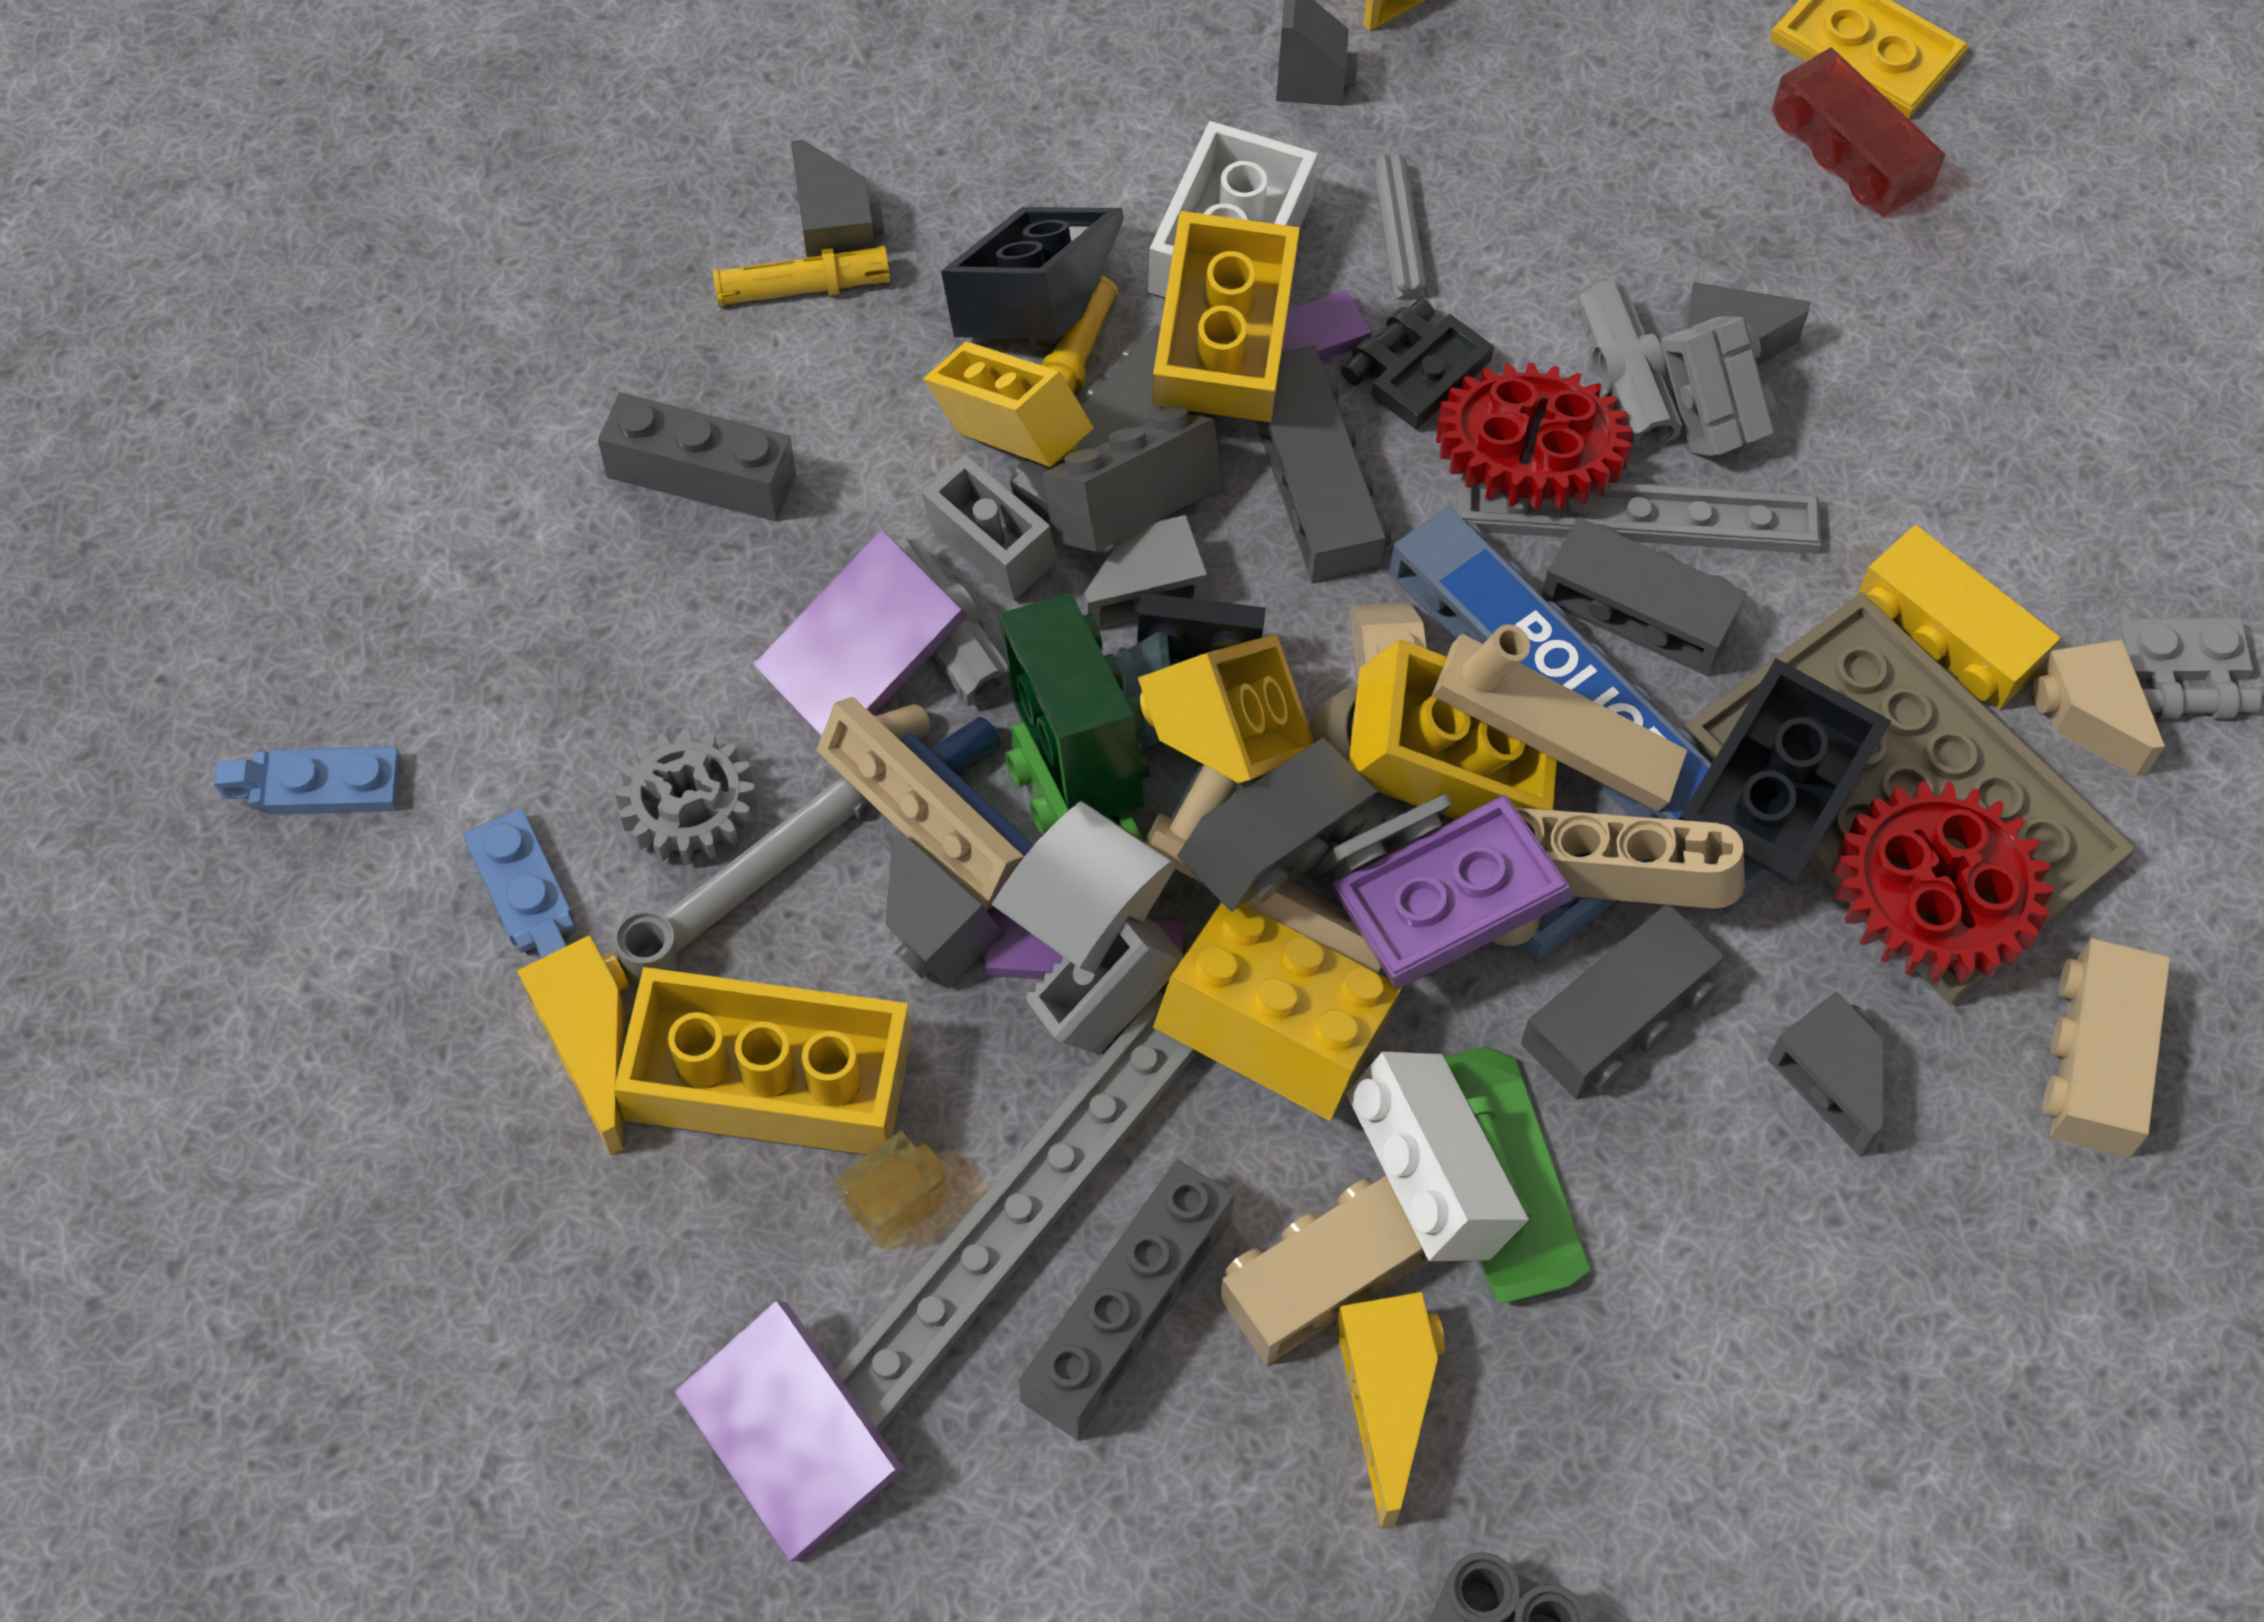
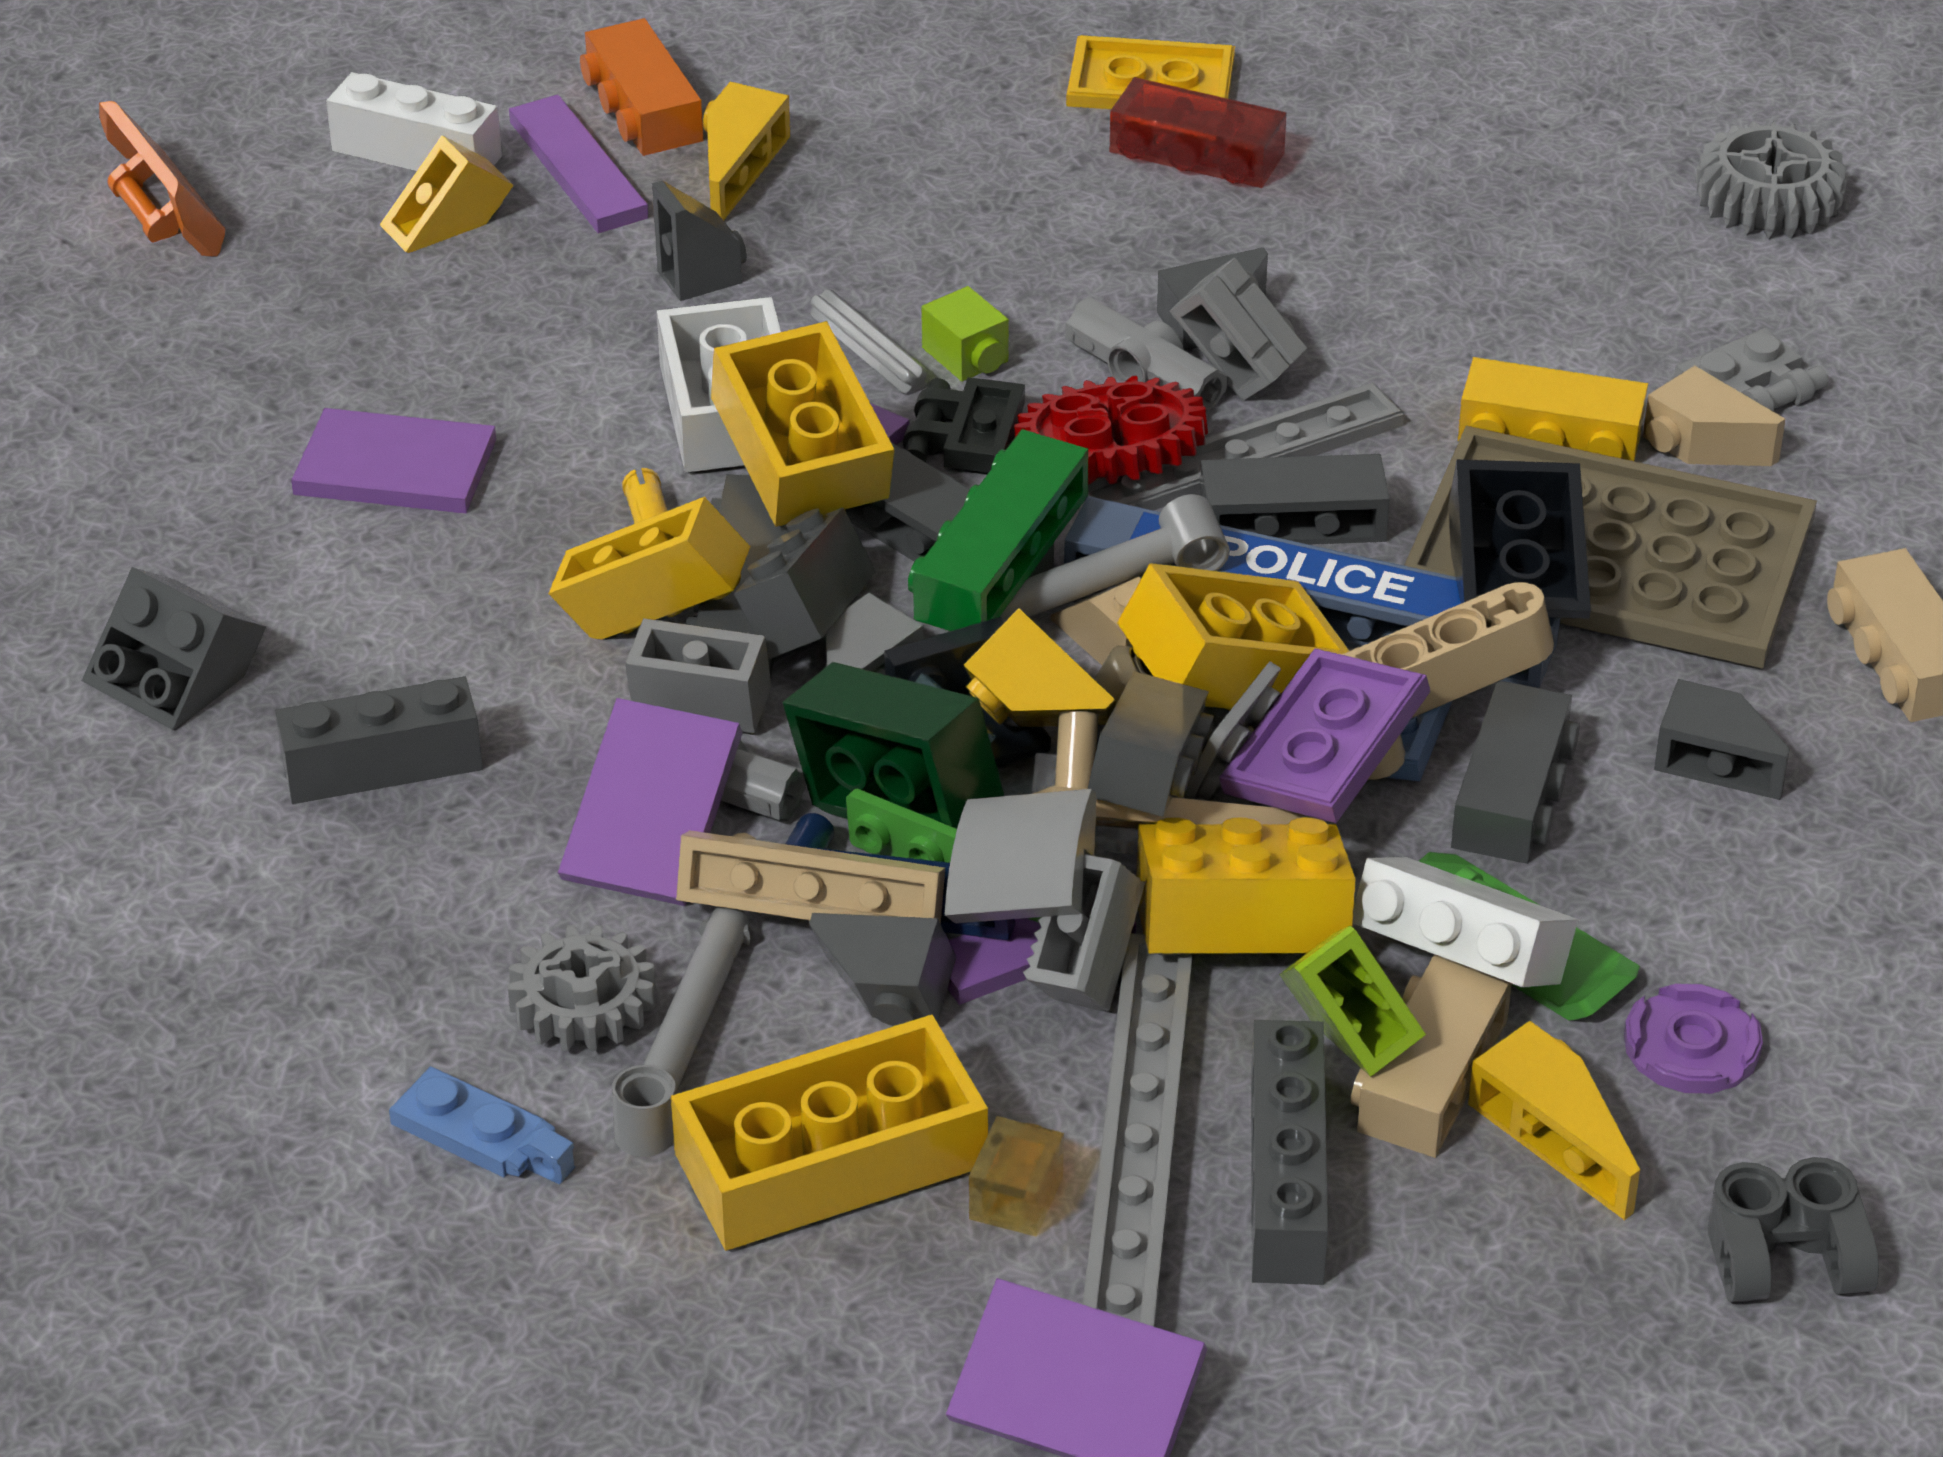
camera: 30 degrees left, 20 degrees down
medium blue hinge [214,746,401,815] -> none
yellow slope [517,935,629,1155] -> none
yellow pin [713,245,891,307] -> none
dark grey slope [791,140,884,258] -> none
black slope [941,207,1124,346] -> none
tan piece [1432,624,1687,812] -> none
red gear [1833,781,2054,983] -> none
none -> dark grey slope [81,567,266,730]
none -> medium lavender tile [291,408,496,514]
none -> green brick [908,429,1088,631]
none -> lime brick [921,286,1009,381]
none -> light grey piece [948,494,1230,632]
none -> lime slope [1279,926,1426,1077]
none -> medium lavender tile [1624,984,1763,1094]

